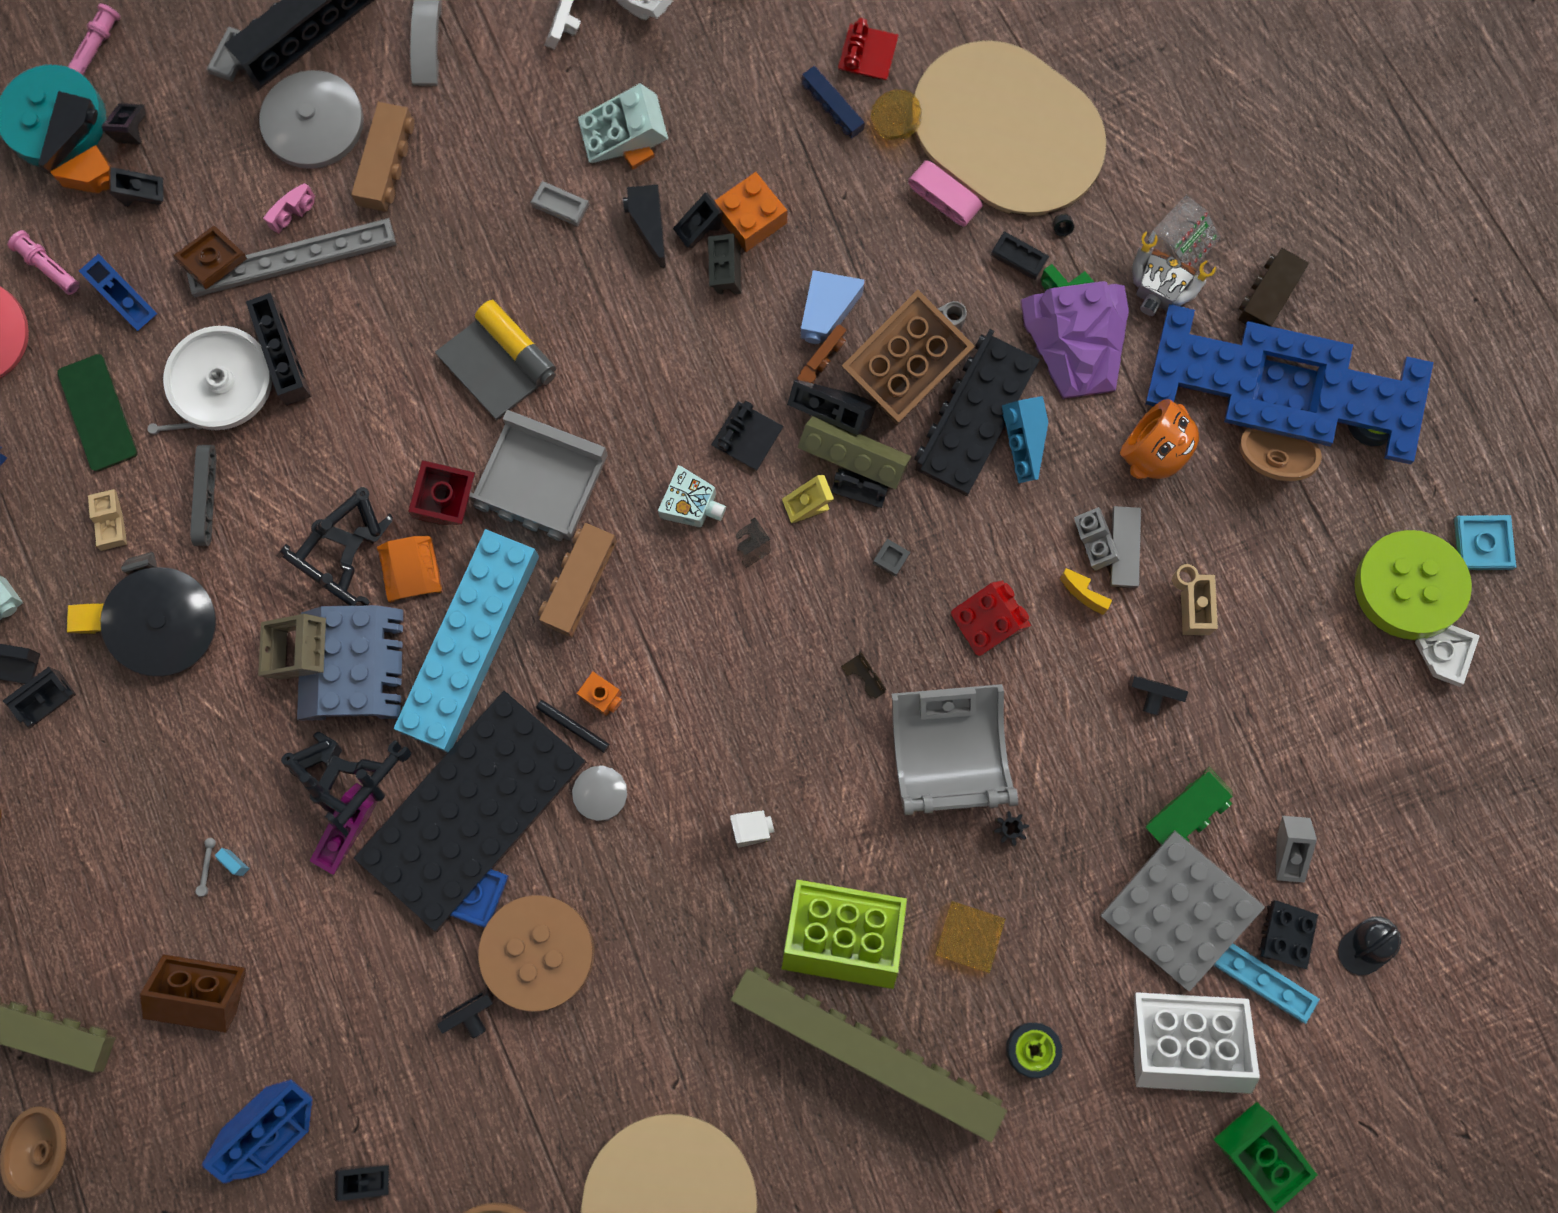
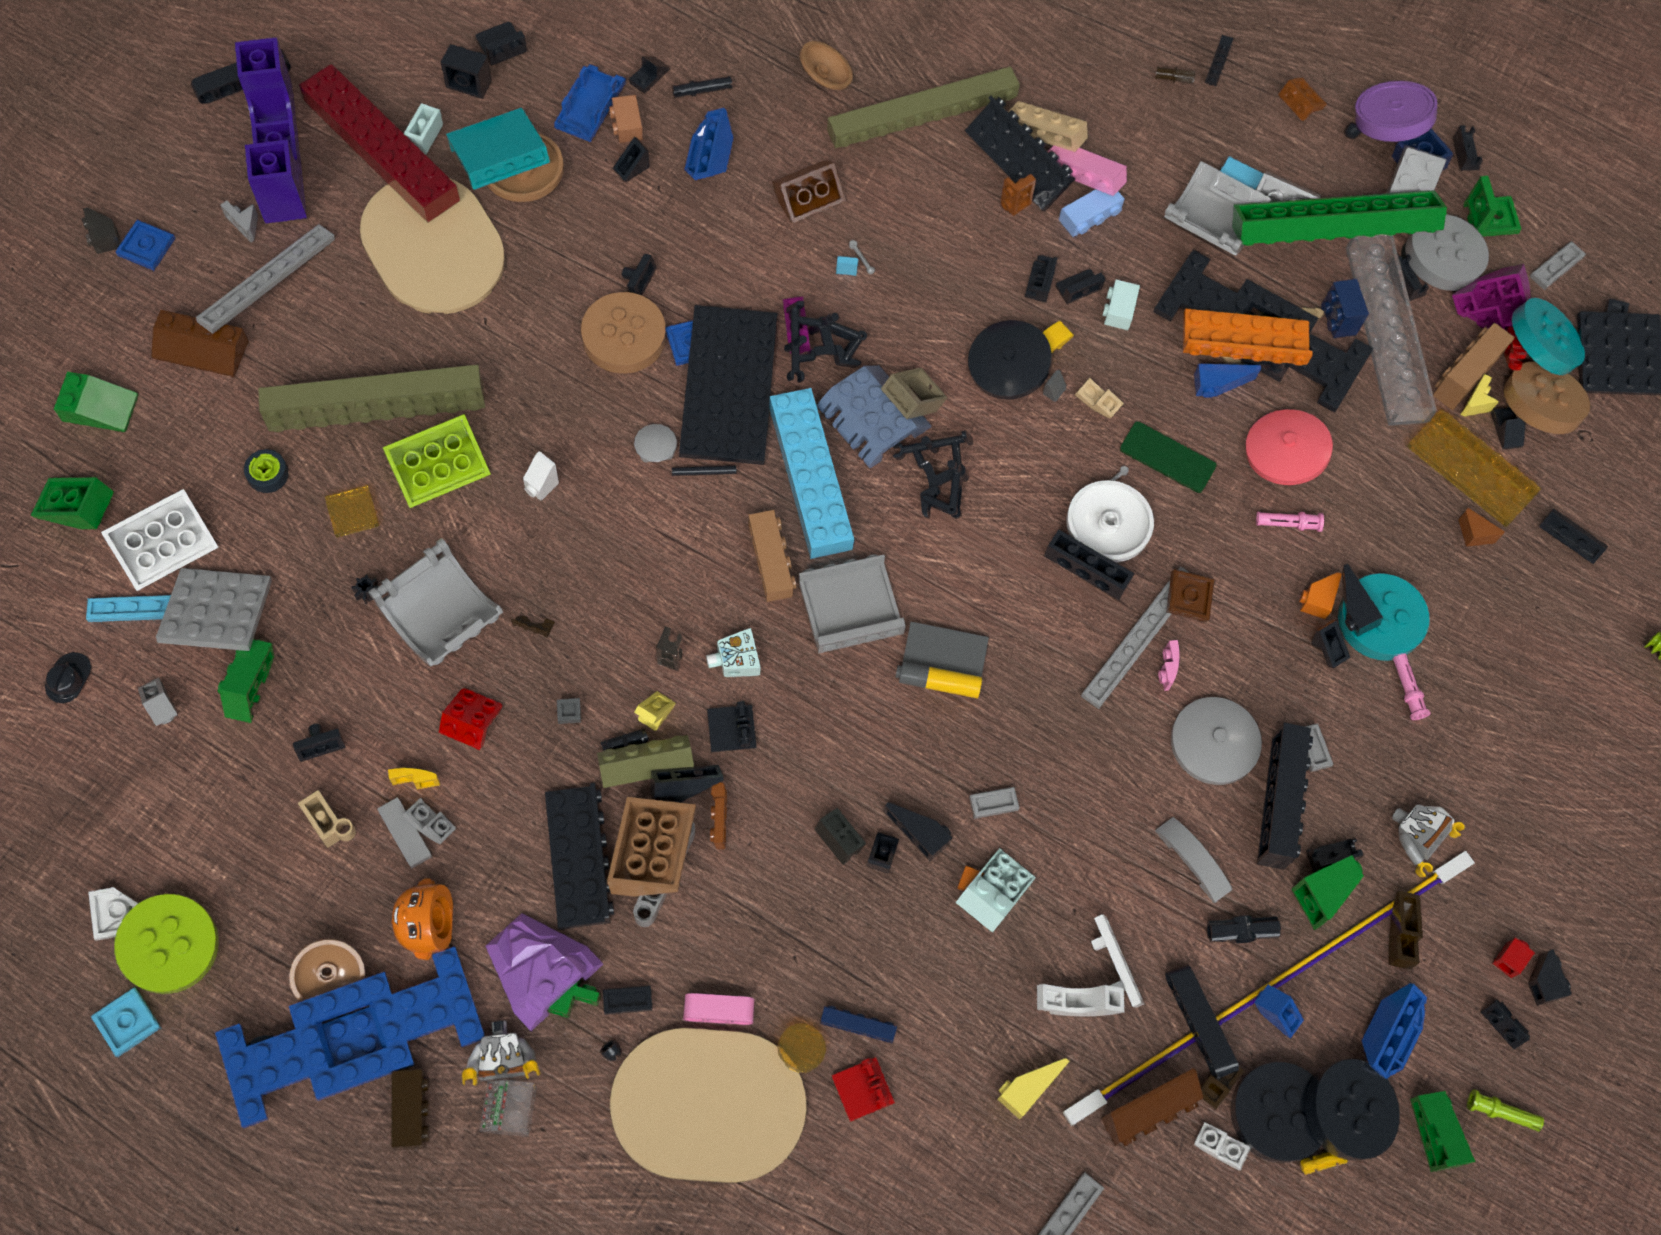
camera: 135 degrees right, 10 degrees down
blue slope [79,253,157,331] -> none
black slope [109,167,163,207] -> none
dark grey beam [190,445,216,546] -> none
medium nougat brick [351,102,415,212] -> none
orange slope [377,536,443,603] -> none
dark red slope [408,460,475,525] -> none
orange brick [577,671,622,716] -> none
orange brick [715,172,787,252] -> none
light blue slope [801,270,865,344] -> none
dark azure slope [1002,396,1048,483] -> none
black hinge [1258,900,1318,970] -> none

